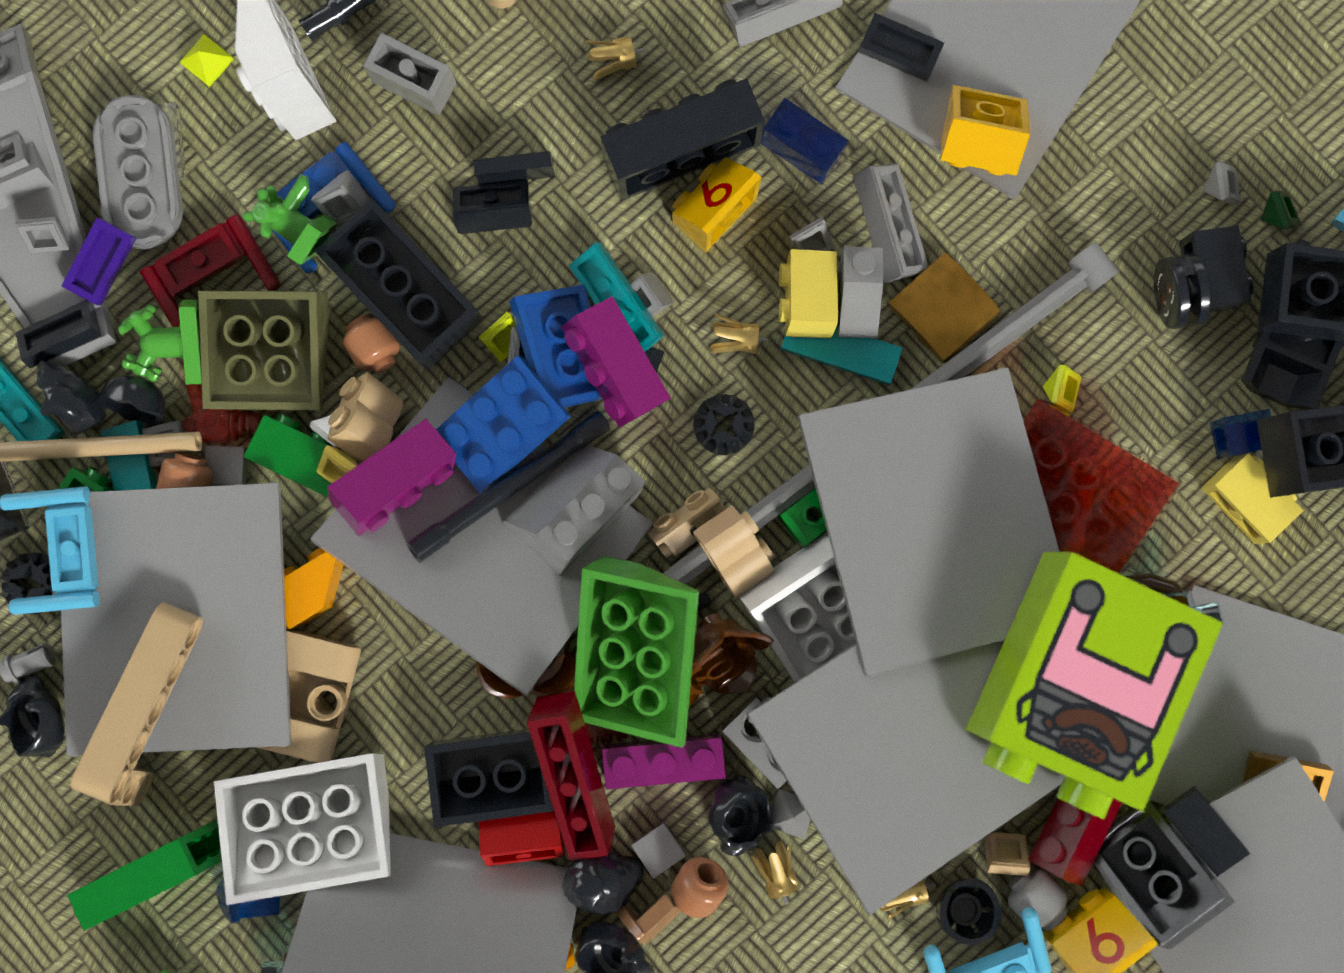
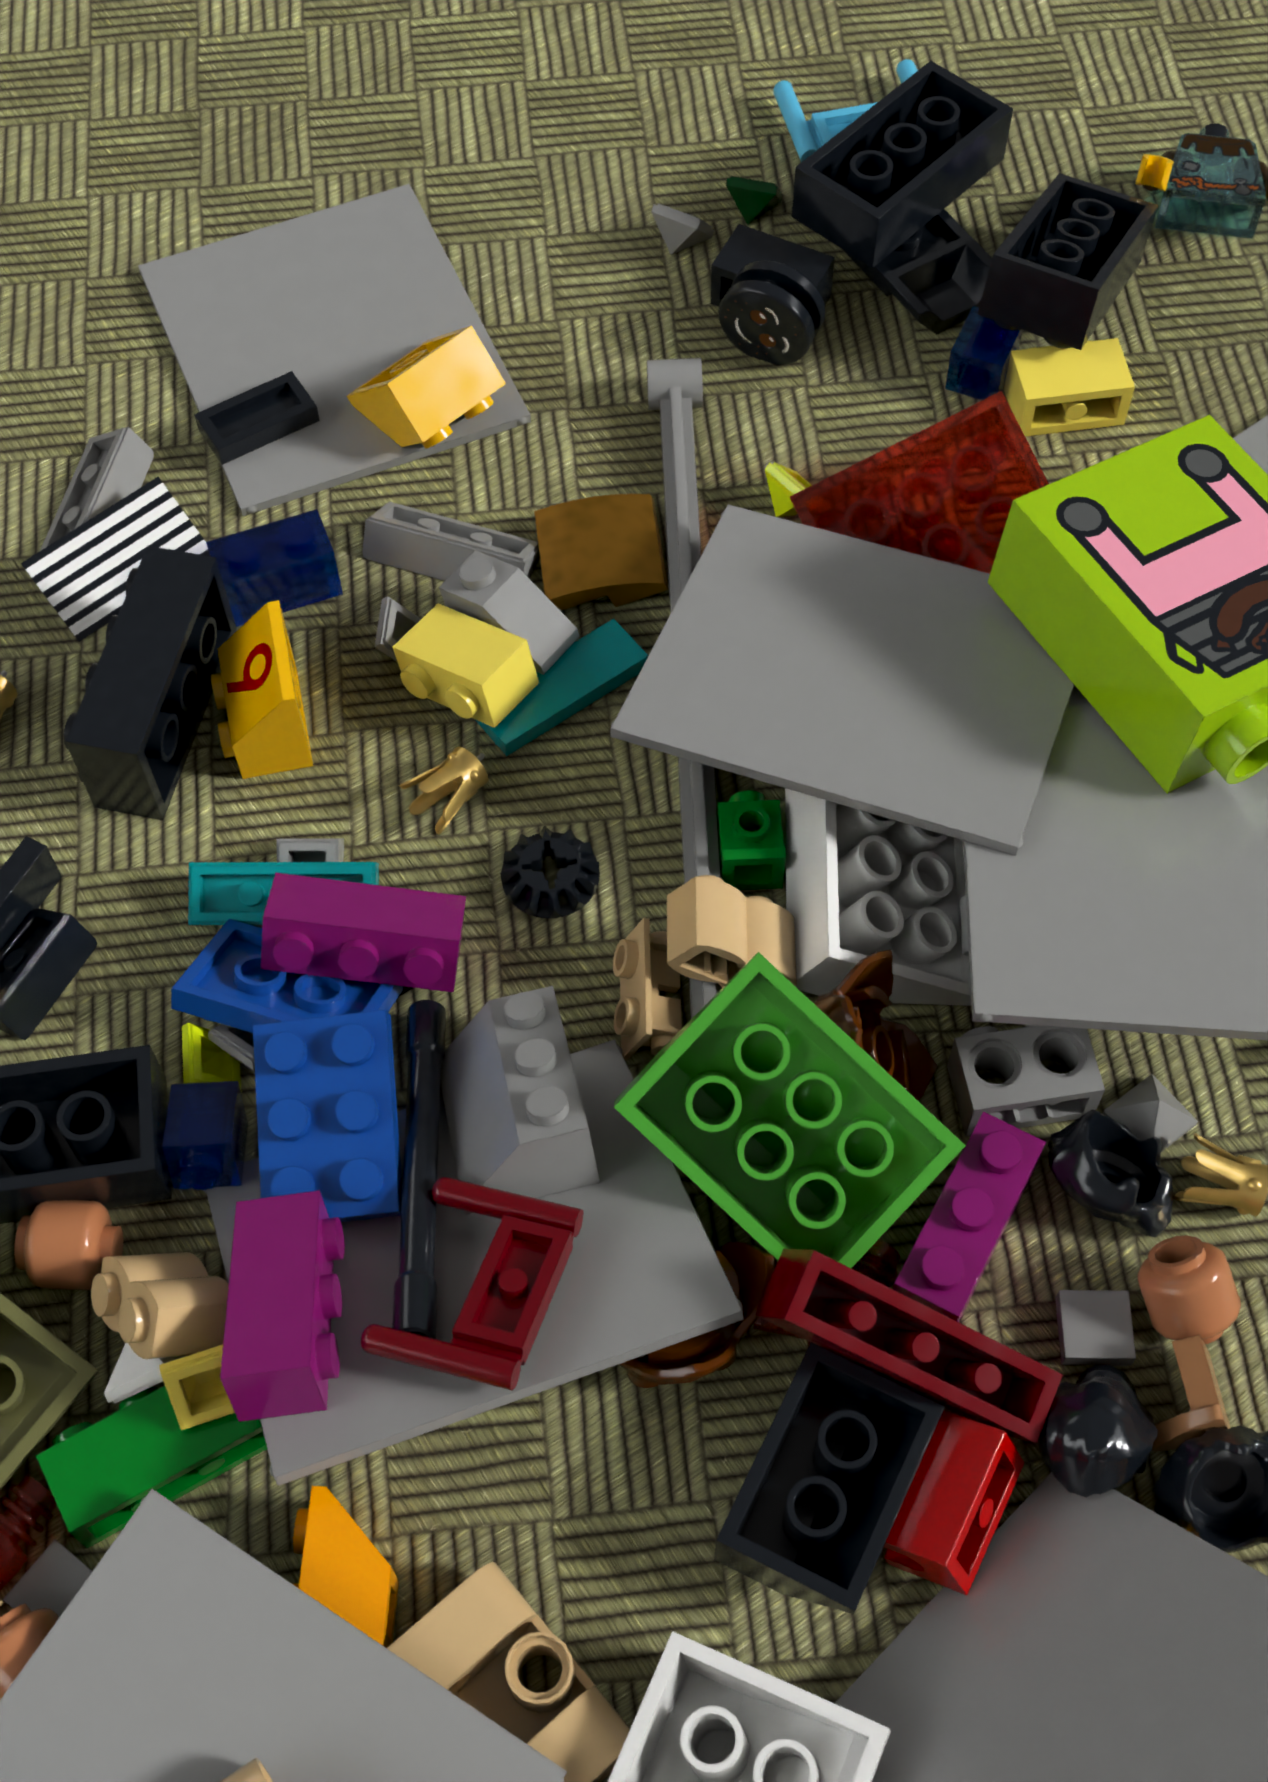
camera: 55 degrees left, 25 degrees down
none -> sticker [21,477,214,642]
none -> clear blue brick [162,1081,248,1190]
none -> dark red plate [361,1177,584,1391]

